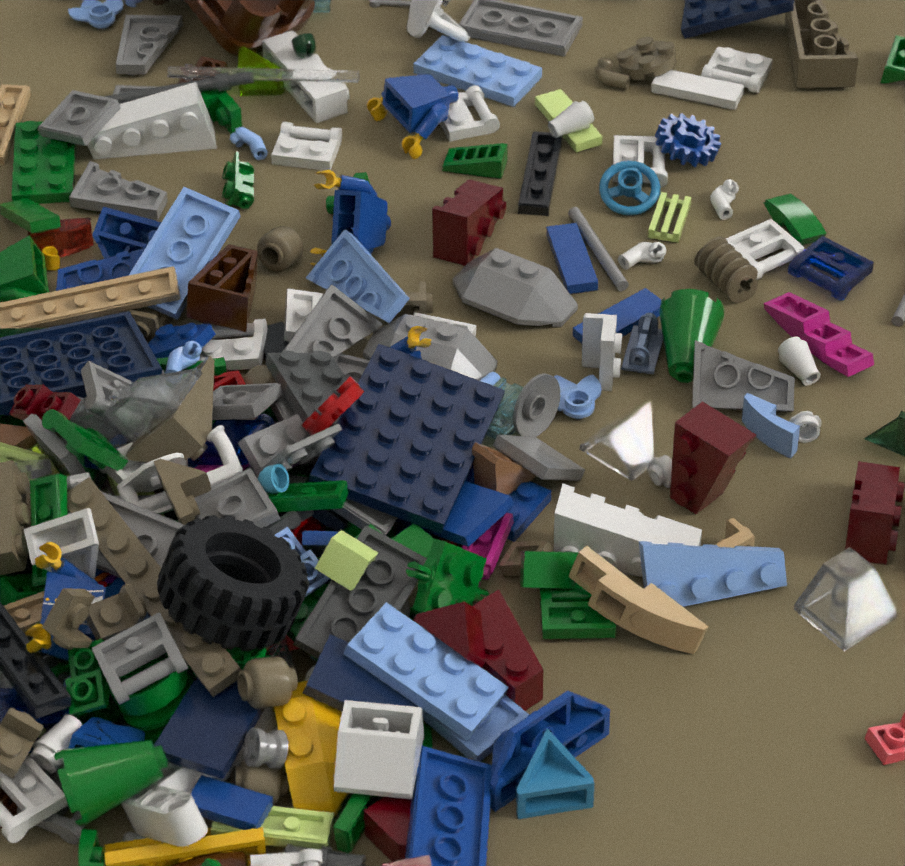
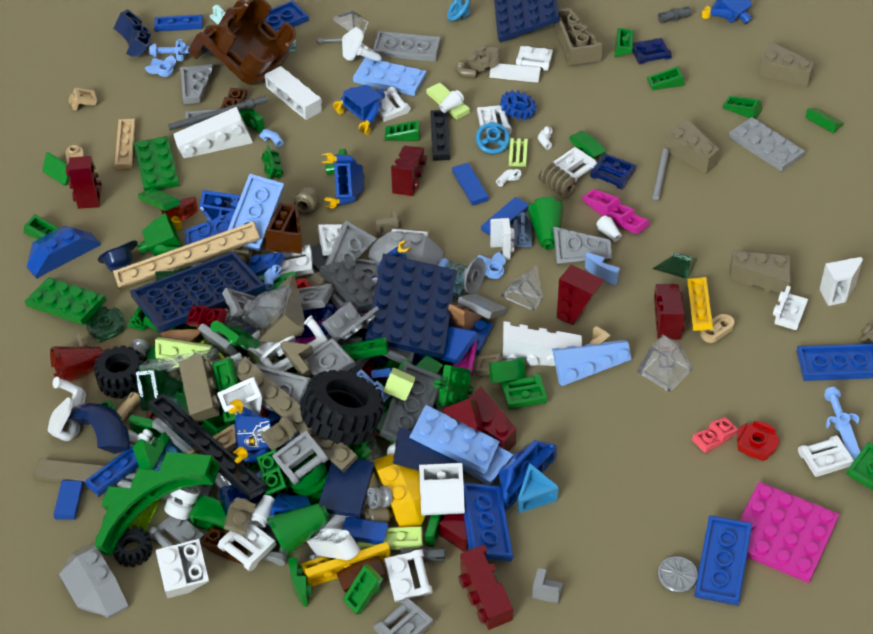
camera: 10 degrees left, 5 degrees up
light grey tile [38,90,121,146] -> none
dark tan bracket [42,588,95,650] -> none
light grey wing [69,161,168,220] -> none
clear bar [167,64,360,83] -> none
dark tan head [237,656,298,709] -> none
clear neon green slope [238,46,285,96] -> none
medium azure hinge [258,464,289,494] -> none
white plate [271,122,342,170] -> none
dark green hinge [291,33,316,58] -> none
red plate [301,376,365,435] -> none
light blue wing [306,229,410,323] -> none
light grey wedge [453,248,578,327] -> none
light grey bar [568,207,629,291] -> none
tan slope [568,546,708,654] -> none
white plate [648,455,672,488] -> none
white plate [789,411,822,443] -> none

